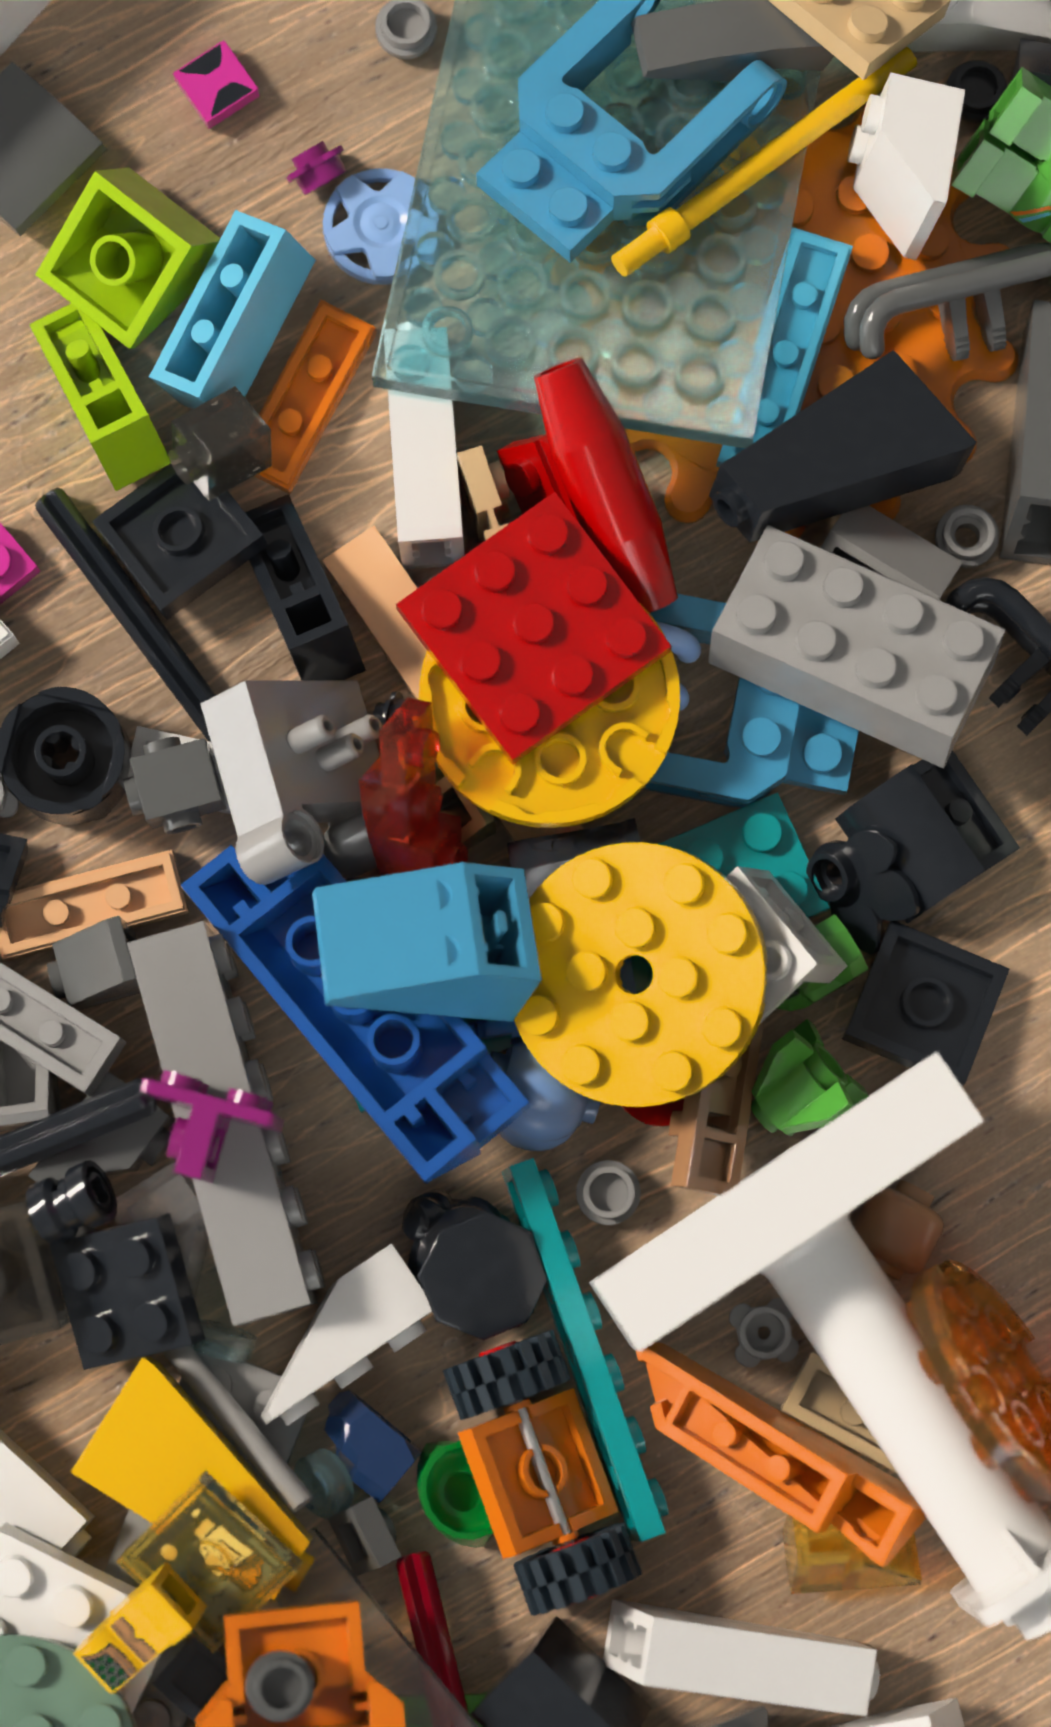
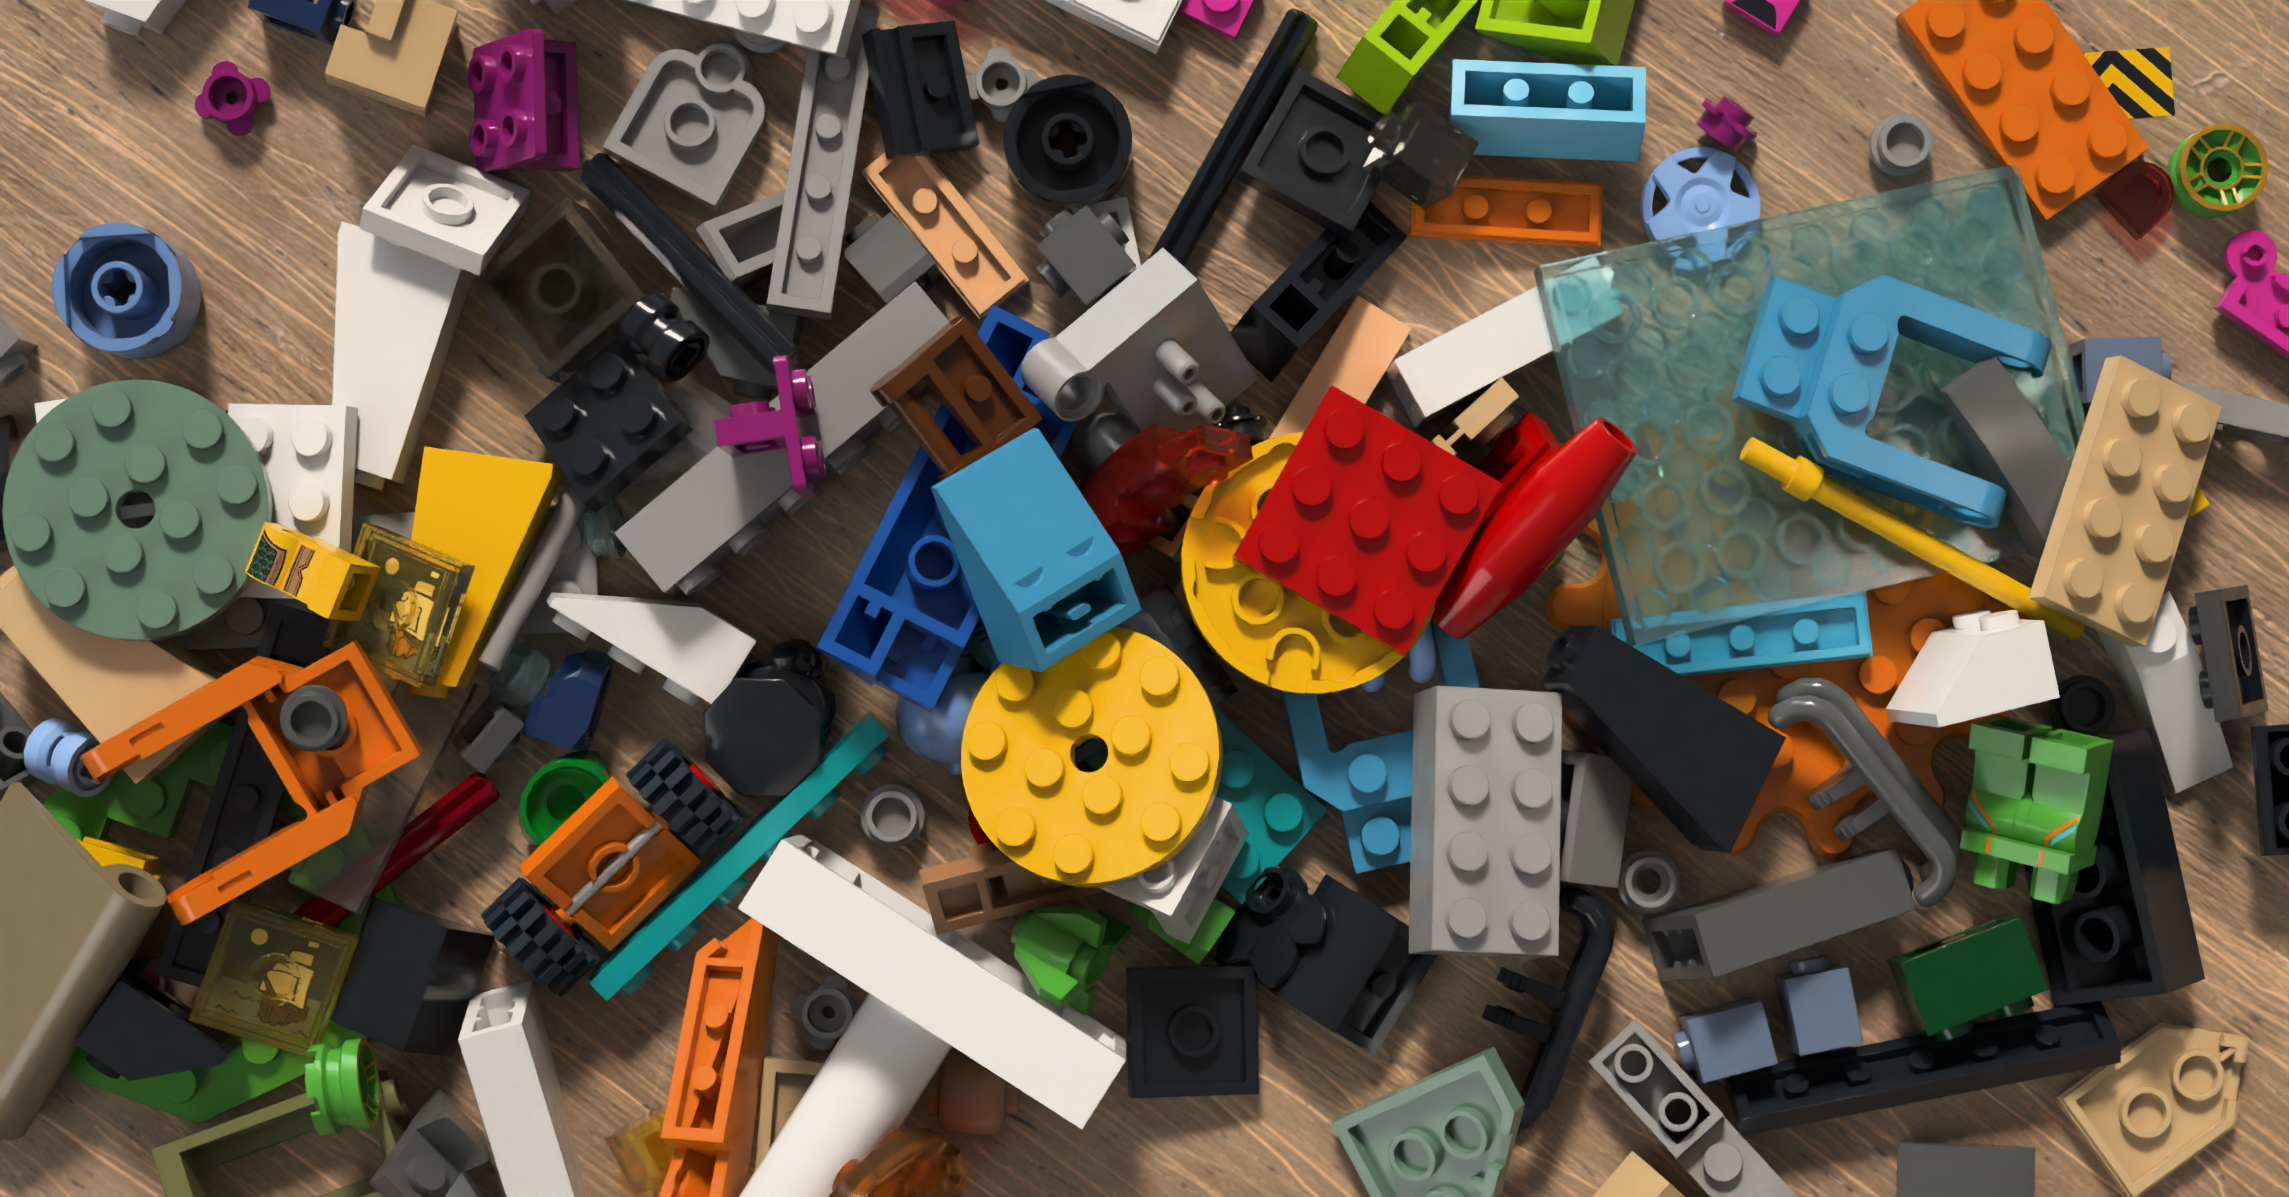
camera: 60 degrees right, 5 degrees up
none -> reddish brown plate [869,316,1043,481]

